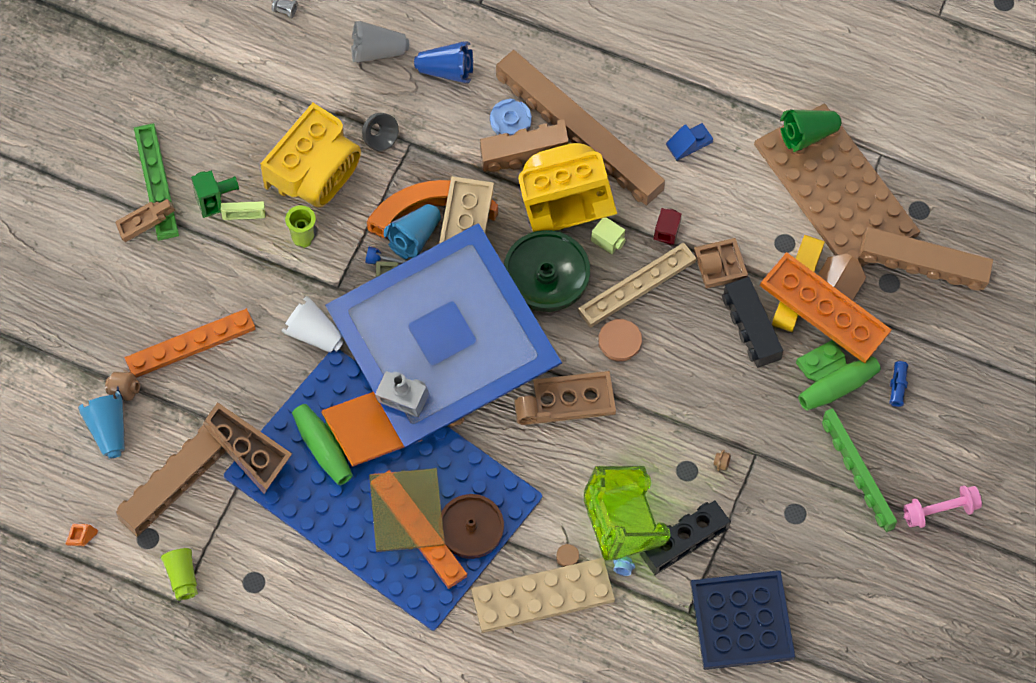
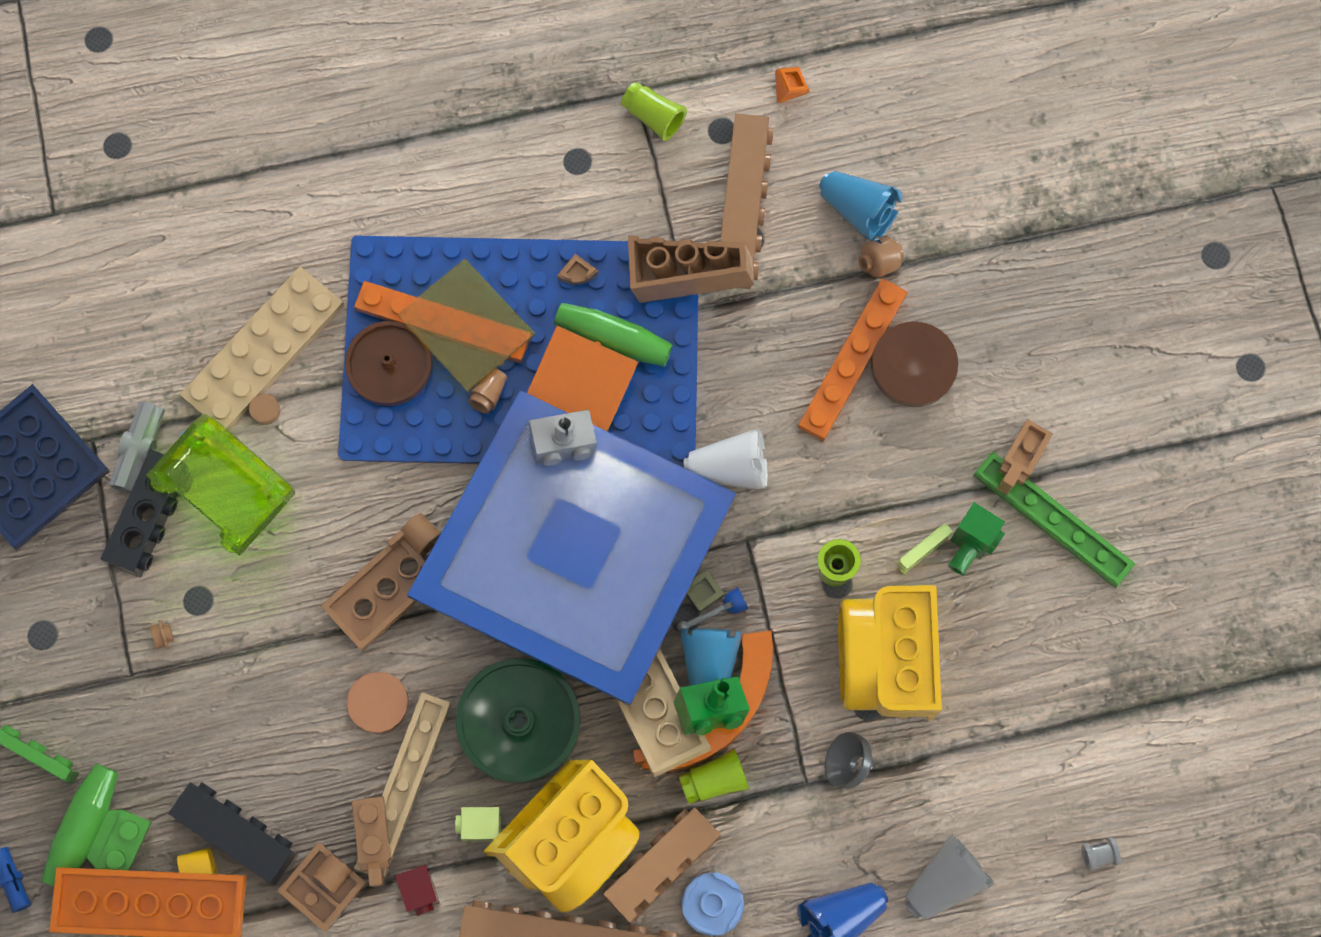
camera: 145 degrees right, 10 degrees up
none -> light grey piece [109,402,165,494]
none -> medium nougat hinge [352,796,391,887]
none -> medium nougat cone [468,369,507,414]
none -> medium nougat tile [557,254,599,285]
none -> green brick [673,676,750,735]
none -> lime plant [679,748,750,804]
none -> reddish brown piece [871,322,958,407]

